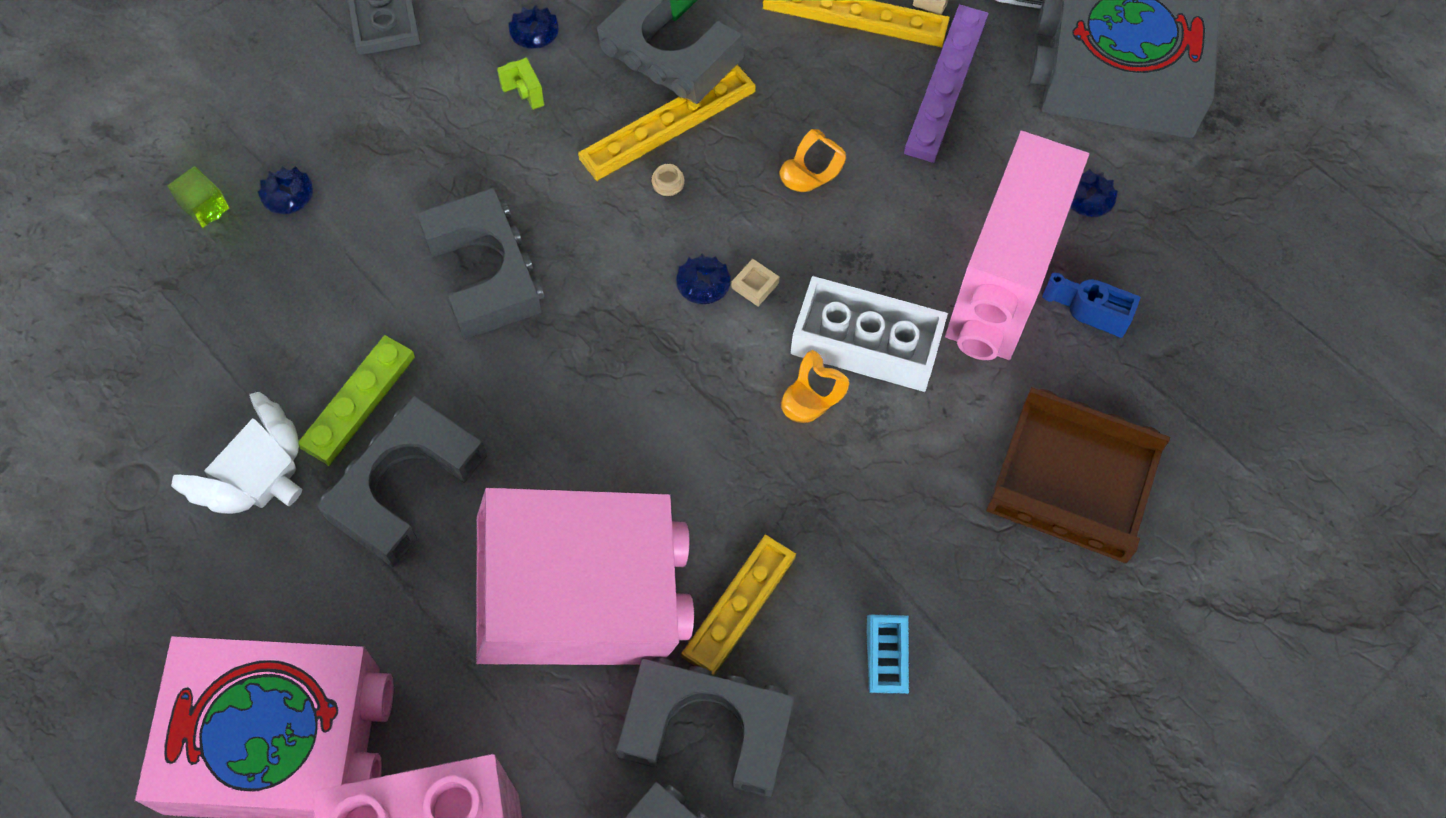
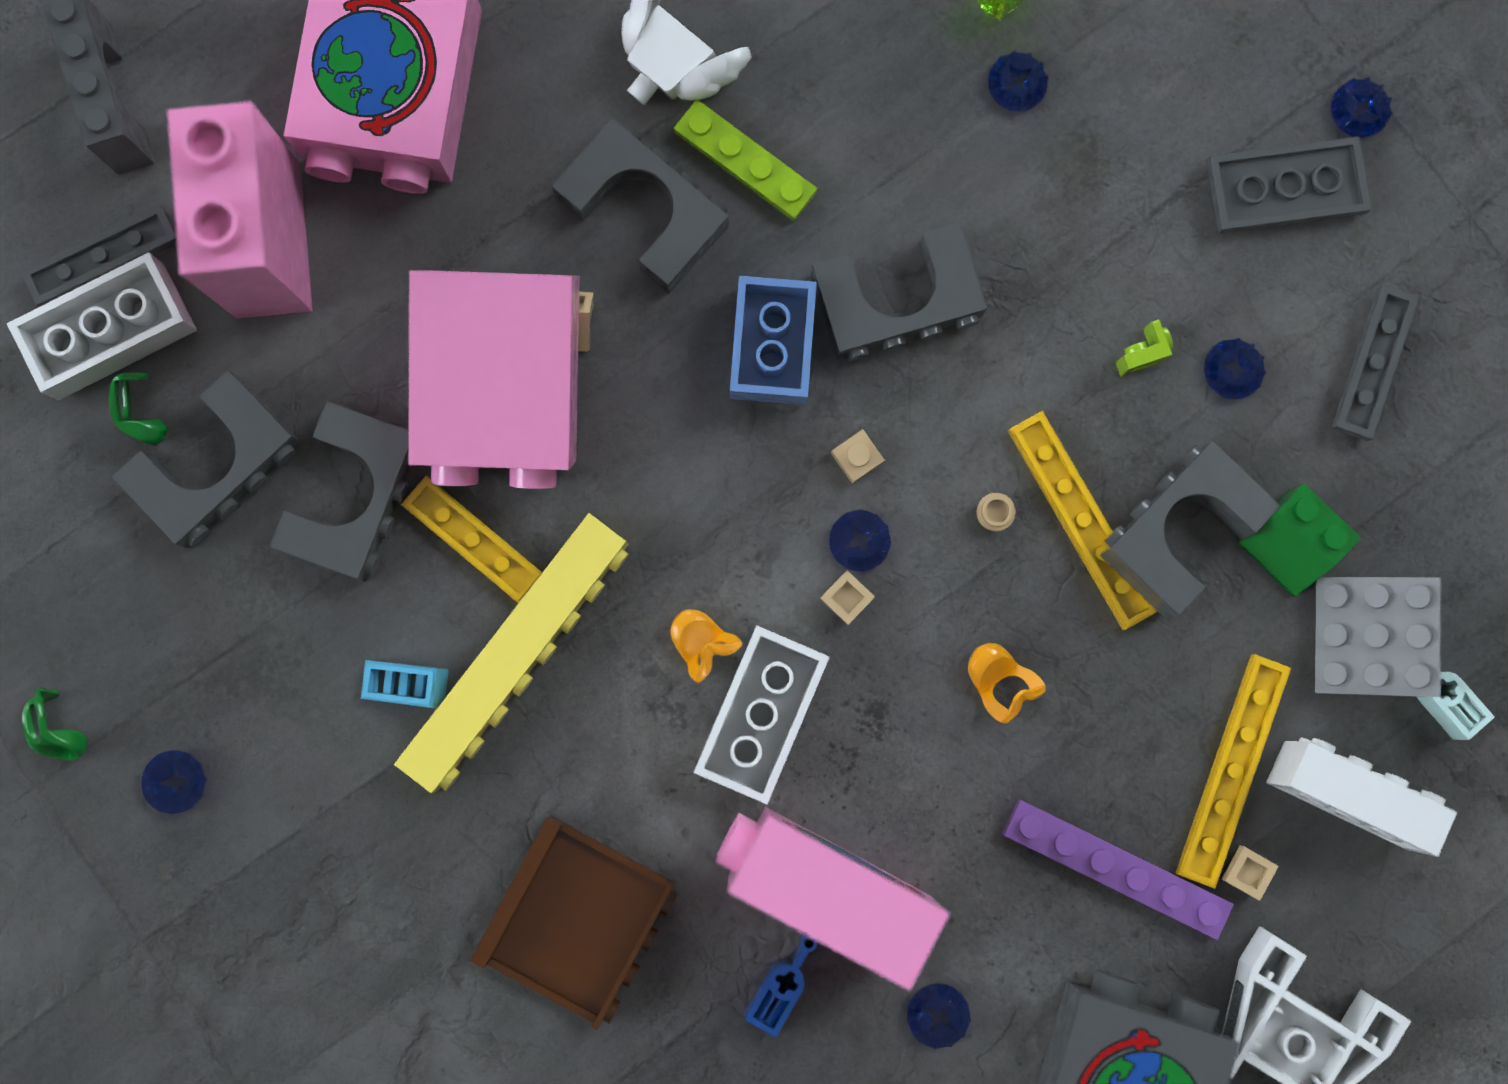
camera: 90 degrees right, 20 degrees up
none -> light yellow brick [394,513,629,794]
none -> medium blue brick [730,276,817,405]
none -> tan plate [831,429,885,484]

